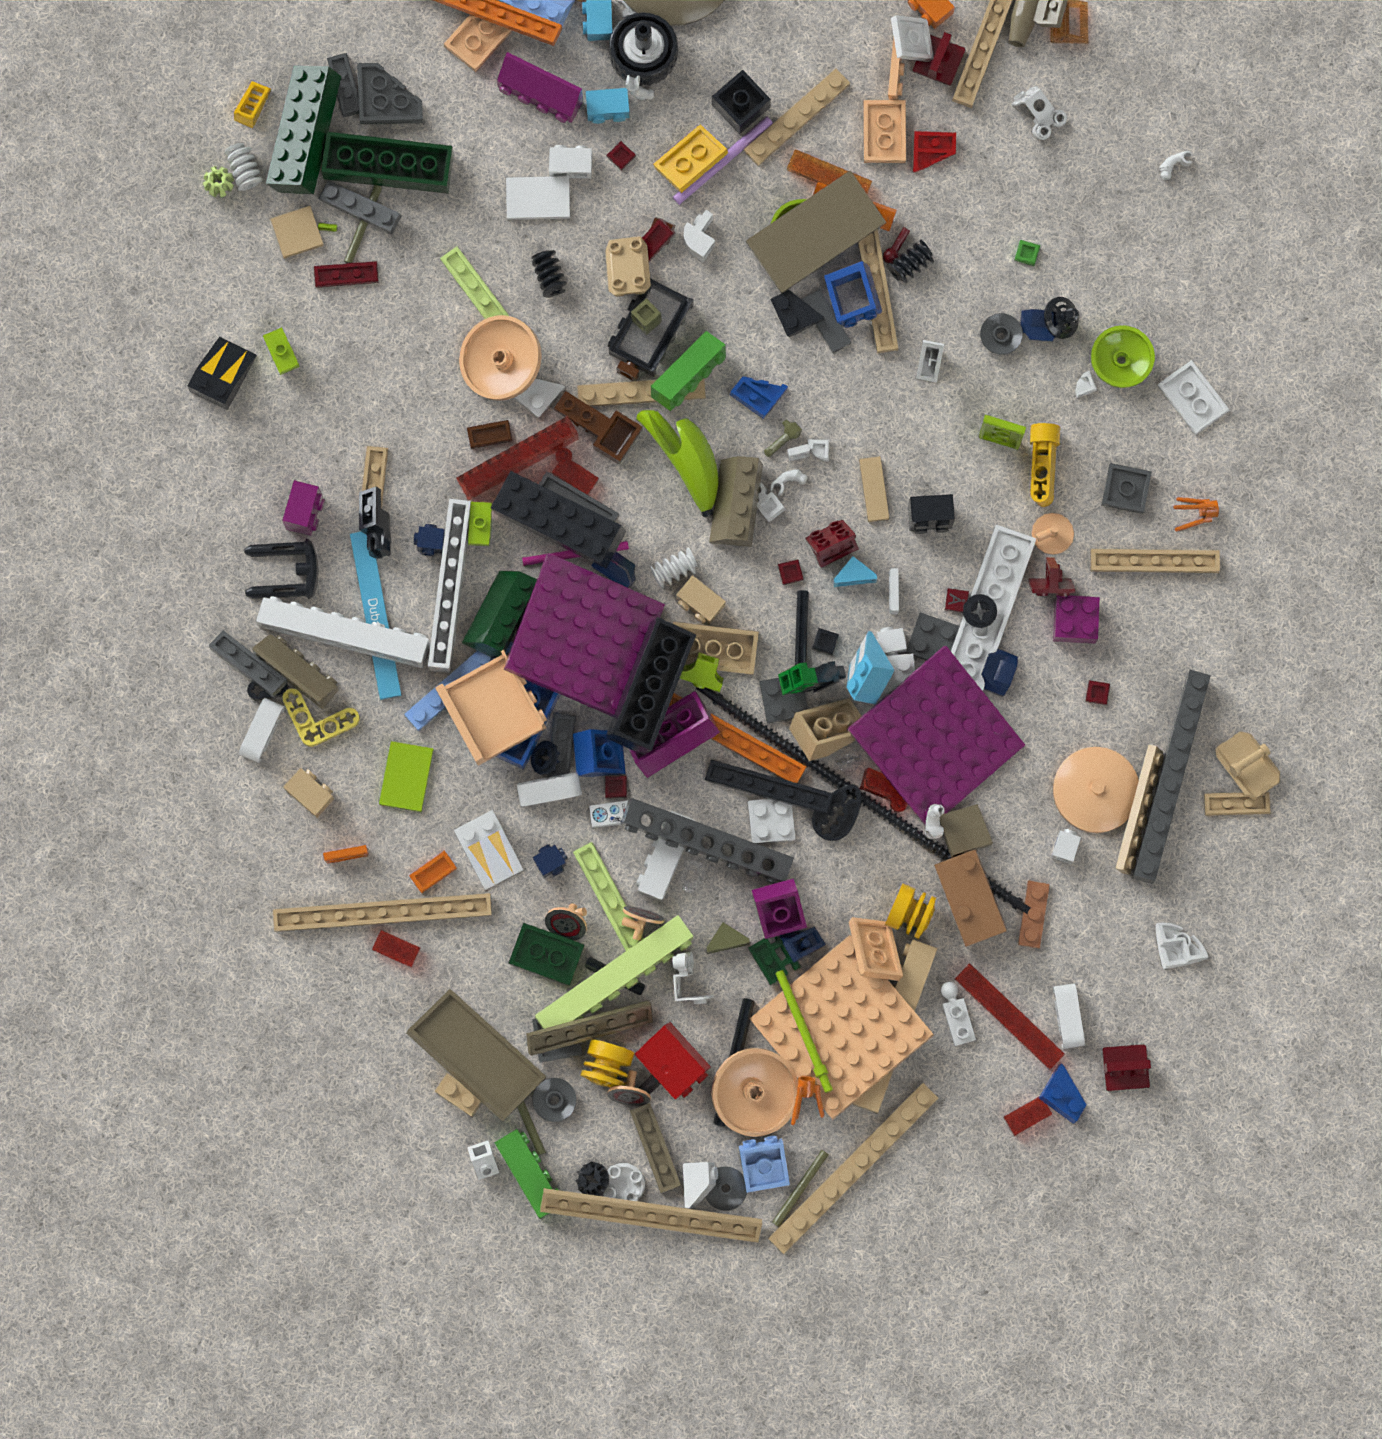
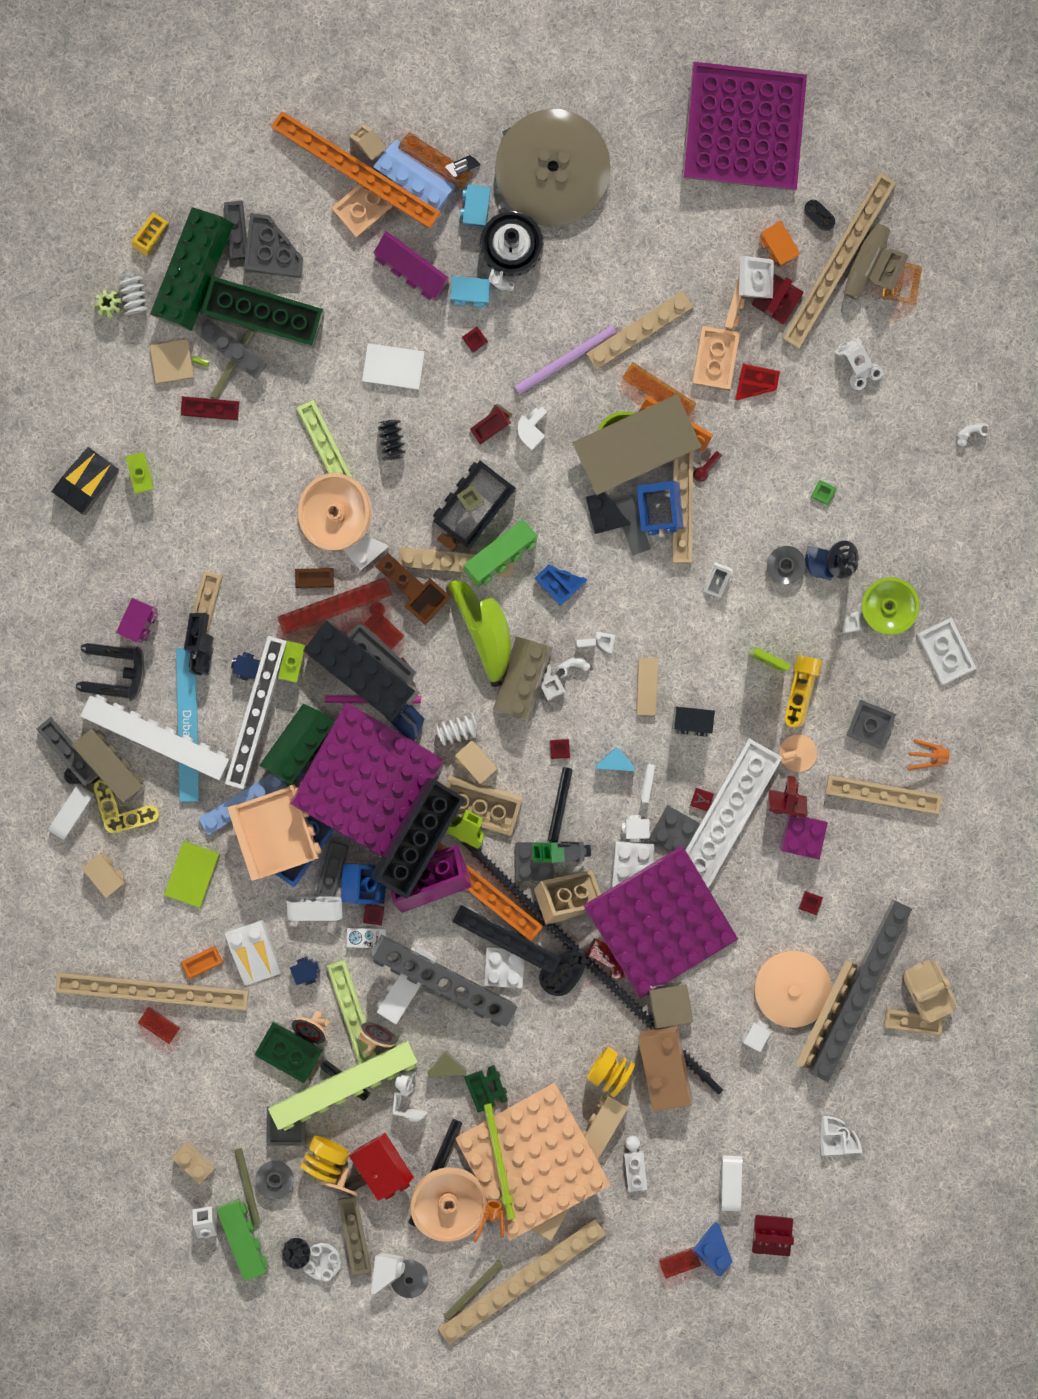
camera: 10 degrees right, 10 degrees up
orange tile [323,845,369,864] -> none
dark tan tile [406,989,547,1122] -> none
dark tan tile [526,1000,653,1056] -> none
black gear [531,741,561,775] -> none
tan plate [540,1188,762,1243] -> none
white brick [549,145,592,179] -> none
tan shield [605,236,651,297] -> none
yellow plate [653,124,728,193] -> none
black brick [711,70,771,134] -> none
light blue plate [739,1136,790,1193] -> none
magenta brick [752,878,807,939] -> none
olive piece [764,419,802,457] -> none
dark blue slope [779,926,826,963] -> none
dark red bracket [805,520,859,568] -> none
black tile [812,628,839,655] -> none
medium azure slope [846,631,895,705] -> none
light nougat plate [848,917,903,981] -> none
black piece [887,239,934,283] -> none
white piece [925,804,944,839] -> none
clear red plate [954,963,1065,1070] -> none
black gear [963,594,997,629] -> none
dark blue slope [981,649,1018,697] -> none
nougat plate [1018,881,1050,949] -> none

